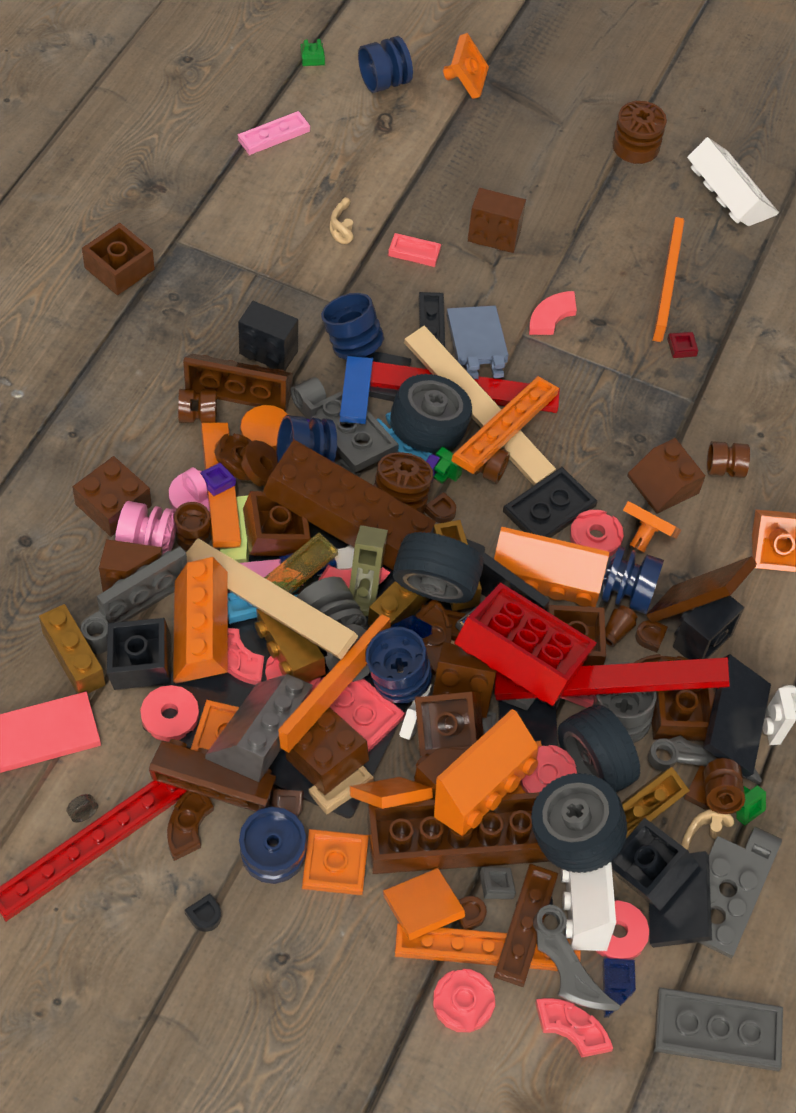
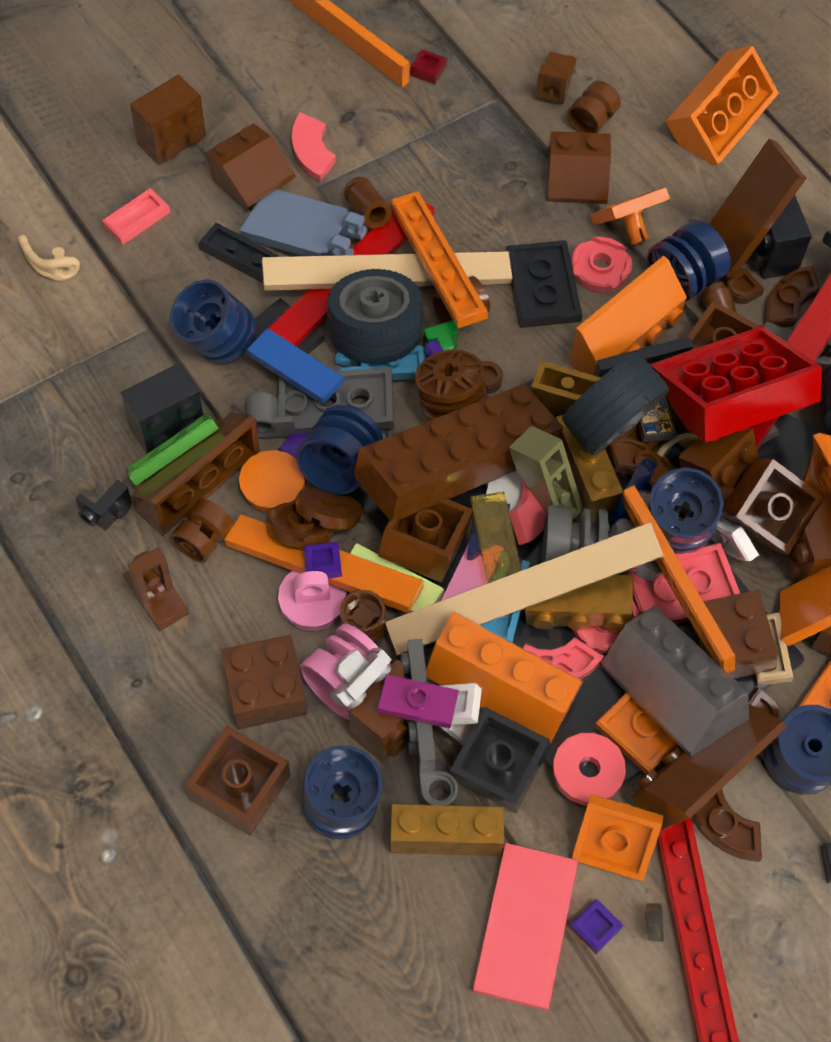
camera: 55 degrees left, 5 degrees up
none -> black bracket [76,480,132,531]
none -> reddish brown bracket [123,547,189,632]
none -> bright green tile [127,413,219,486]
none -> reddish brown brick [185,725,291,836]
none -> reddish brown slope [205,123,296,208]
none -> dark blue wheel [302,746,382,839]
none -> piece [328,648,392,709]
none -> reddish brown piece [344,176,392,229]
none -> magenta plate [378,674,459,729]
none -> white bracket [439,683,482,745]
none -> reddish brown bracket [536,52,577,104]
none -> dark purple tile [569,898,624,955]
none -> orange tile [571,794,664,882]

